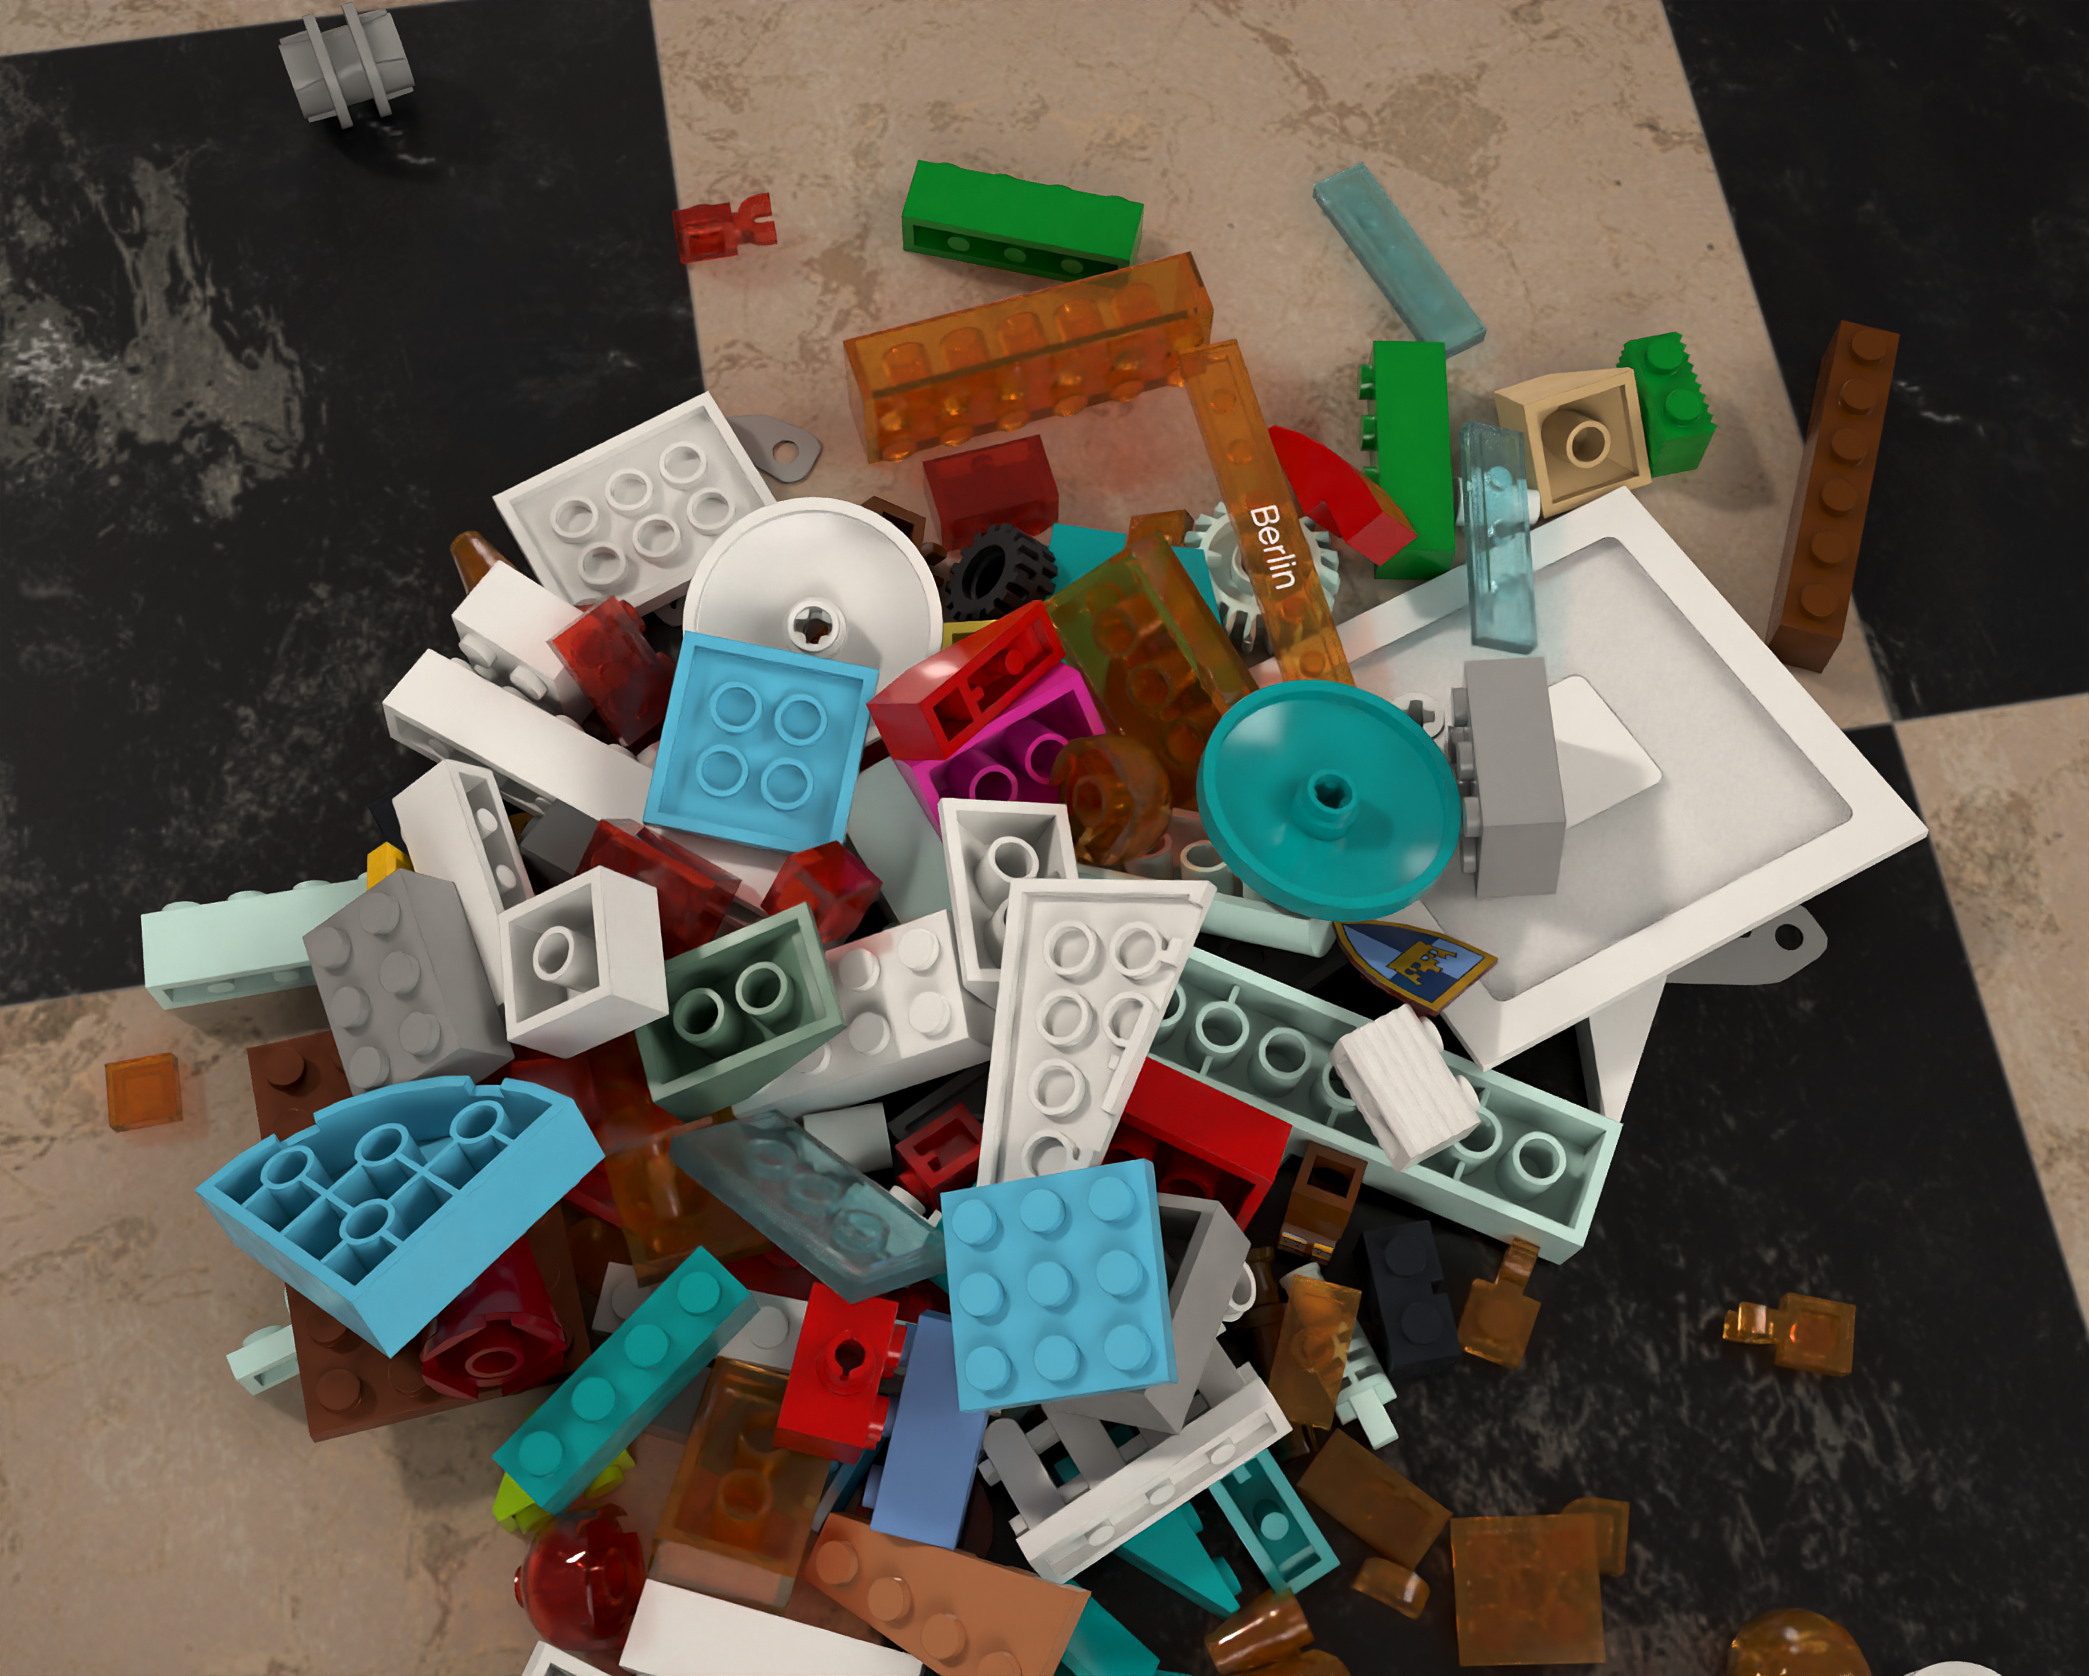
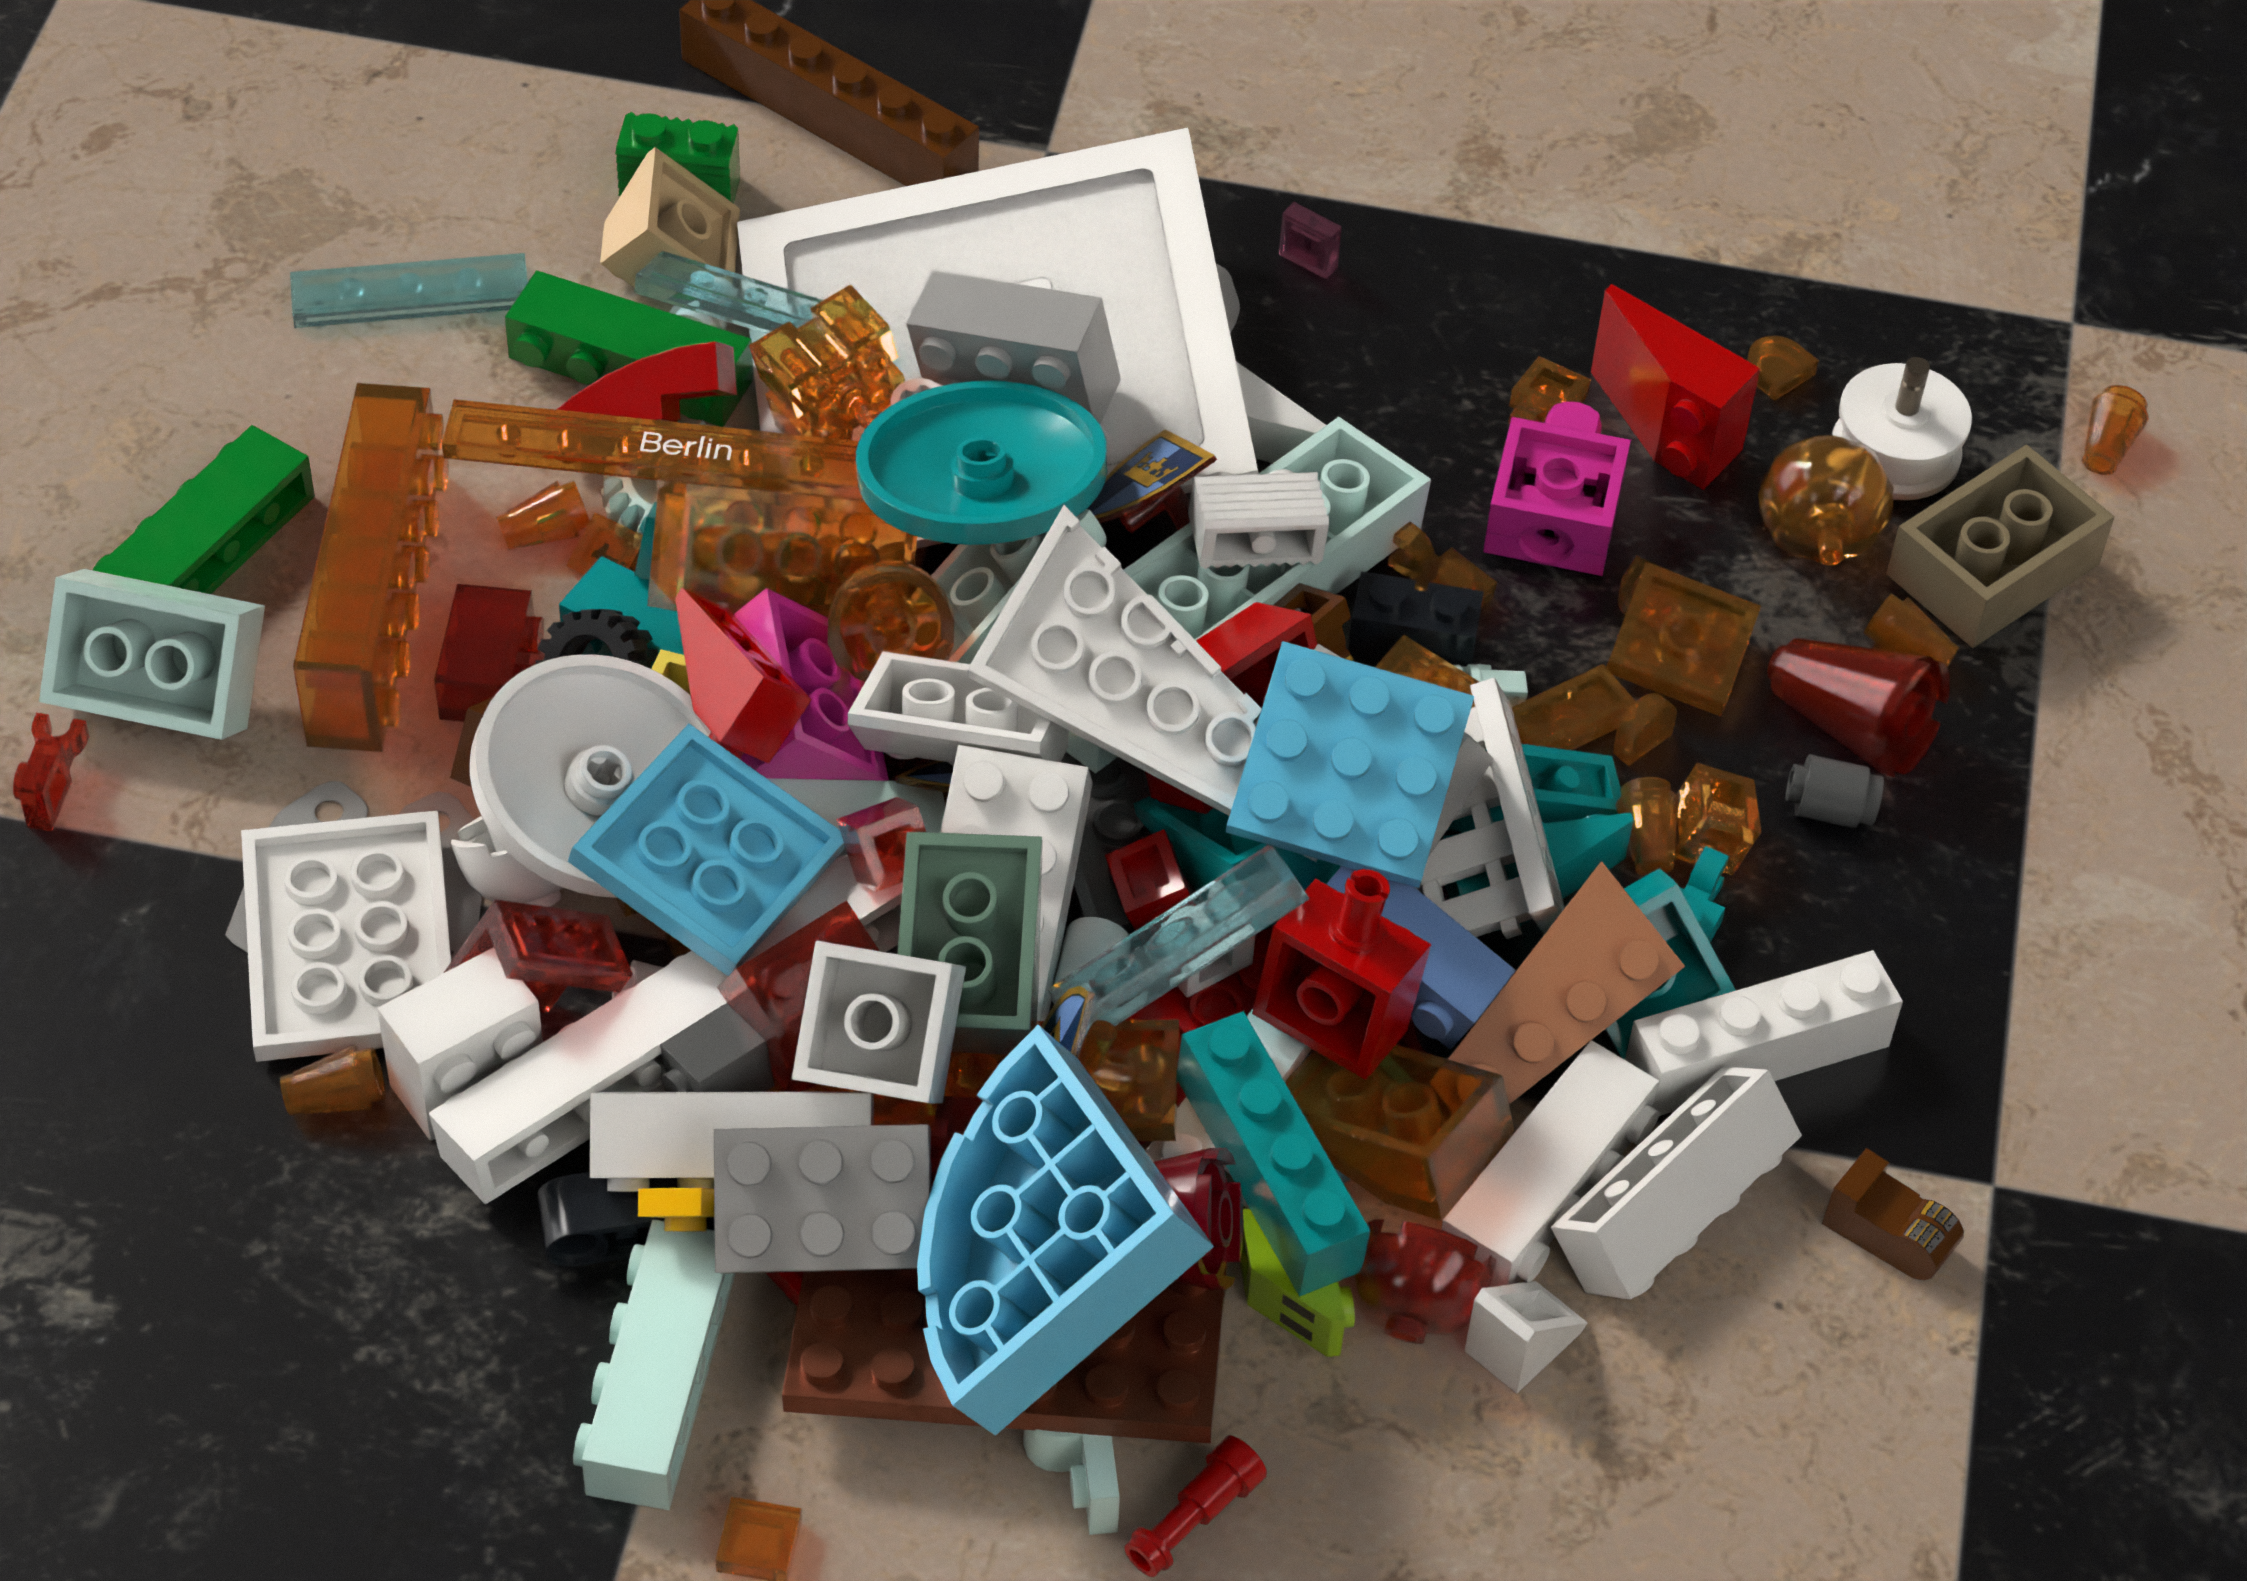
camera: 70 degrees left, 15 degrees down
none -> light aqua brick [39,569,265,740]
none -> clear orange cone [496,480,592,551]
none -> clear orange brick [749,284,905,466]
none -> red piece [1124,1435,1267,1577]
none -> clear pink tile [1279,202,1342,279]
none -> dark pink brick [1483,402,1631,576]
none -> red slope [1591,284,1761,490]
none -> clear orange tile [1747,336,1819,401]

